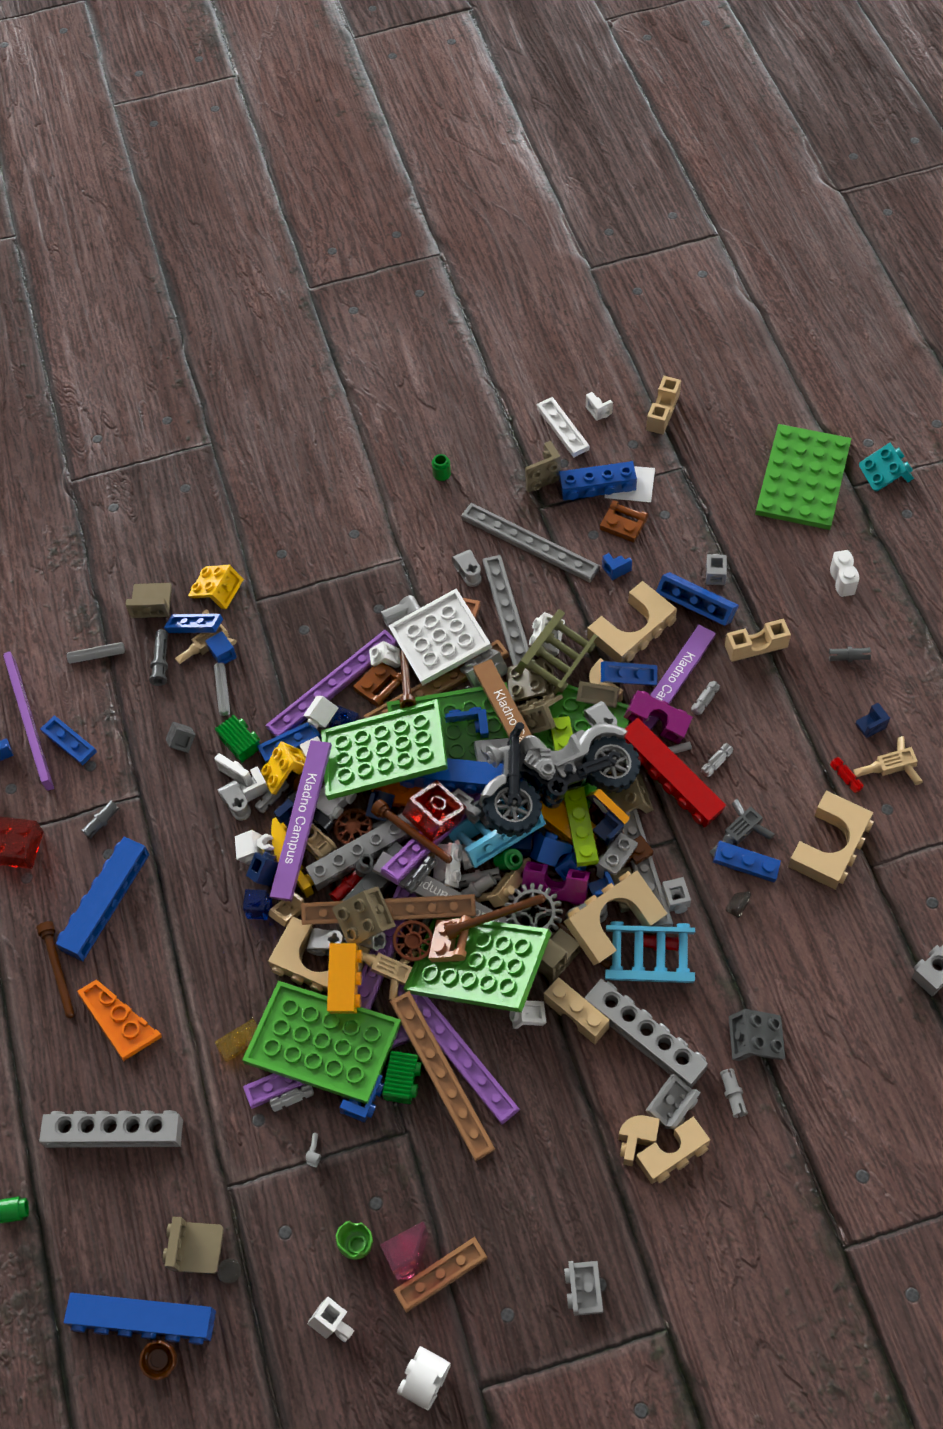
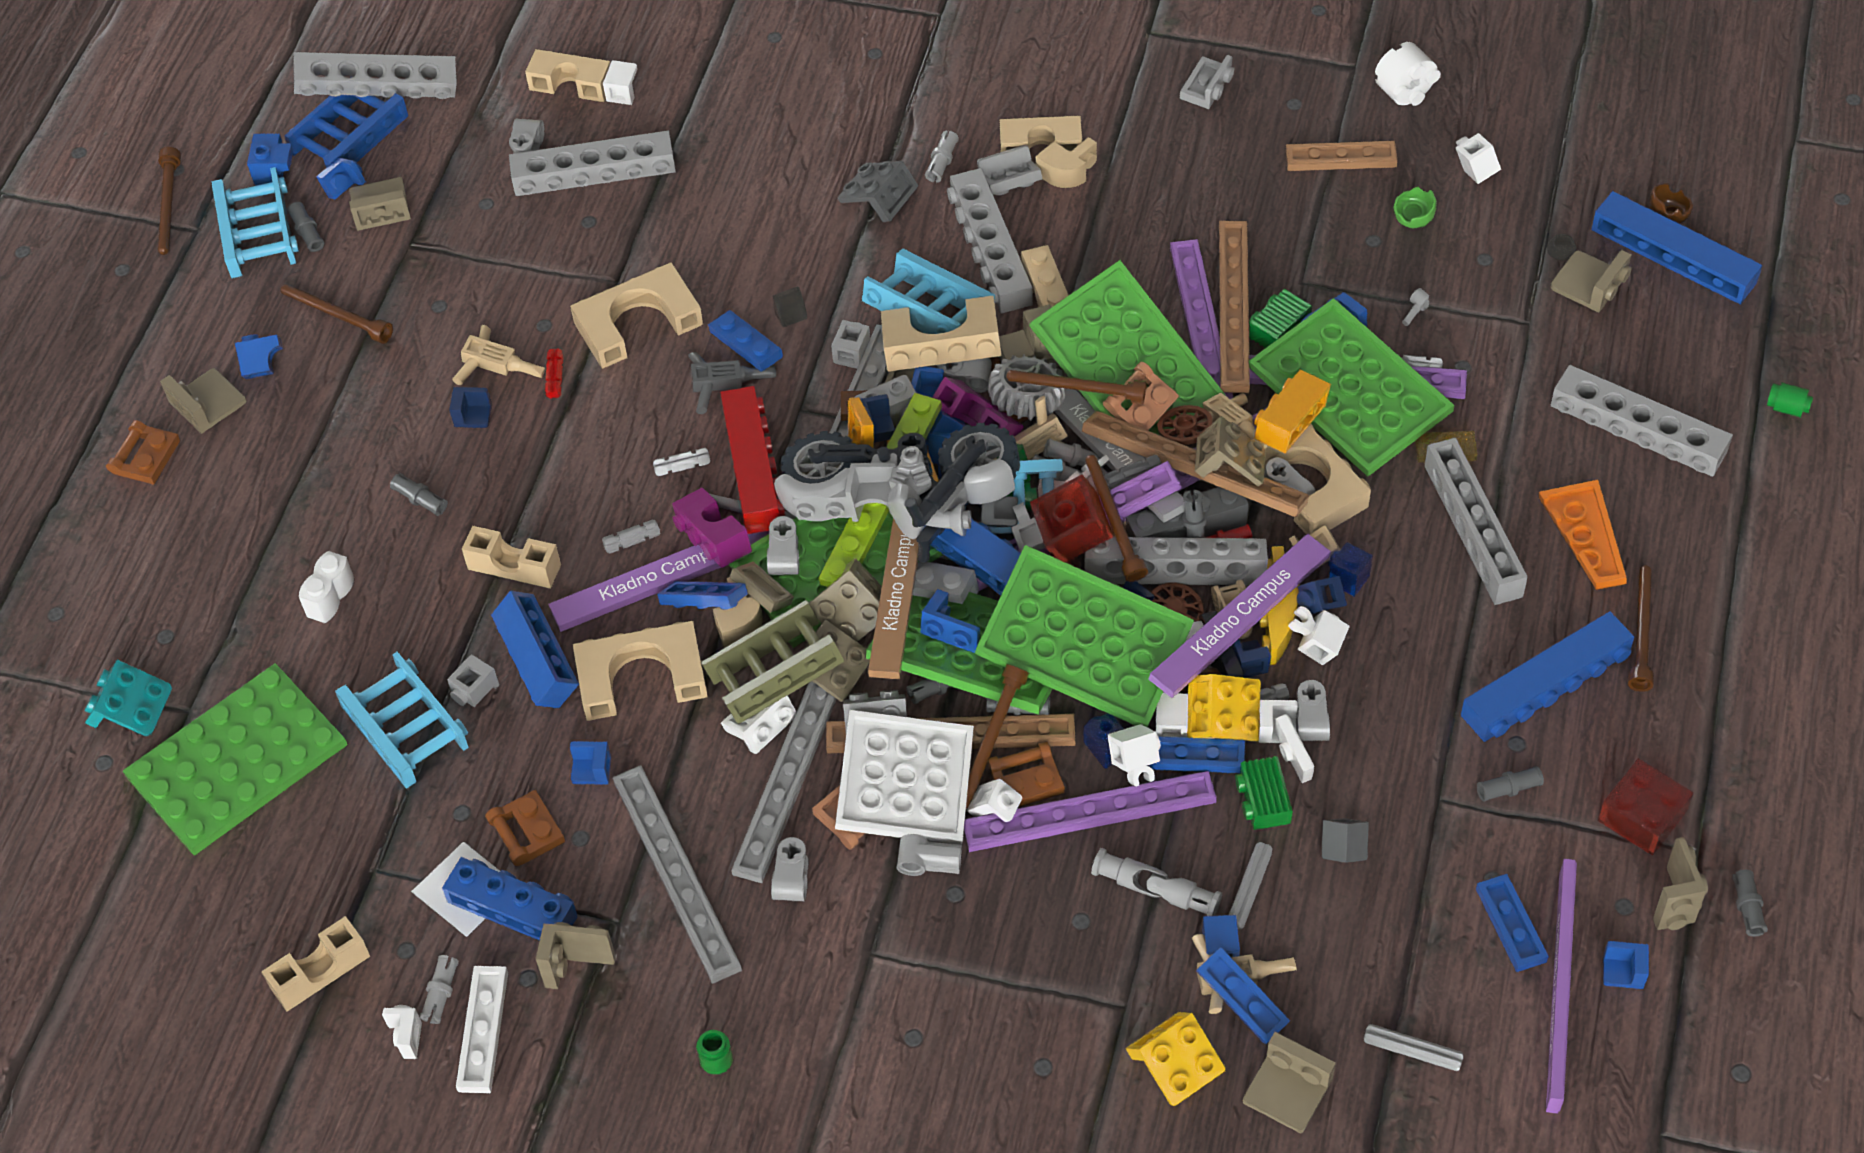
camera: 150 degrees left, 5 degrees down
dark grey pin [149,629,168,686] -> none
clear pink slope [380,1222,429,1281] -> none
none -> medium azure fence [335,652,469,788]
none -> light grey pin [420,955,459,1024]
none -> light grey piece [1091,848,1222,916]
none -> light grey brick [1425,437,1528,605]

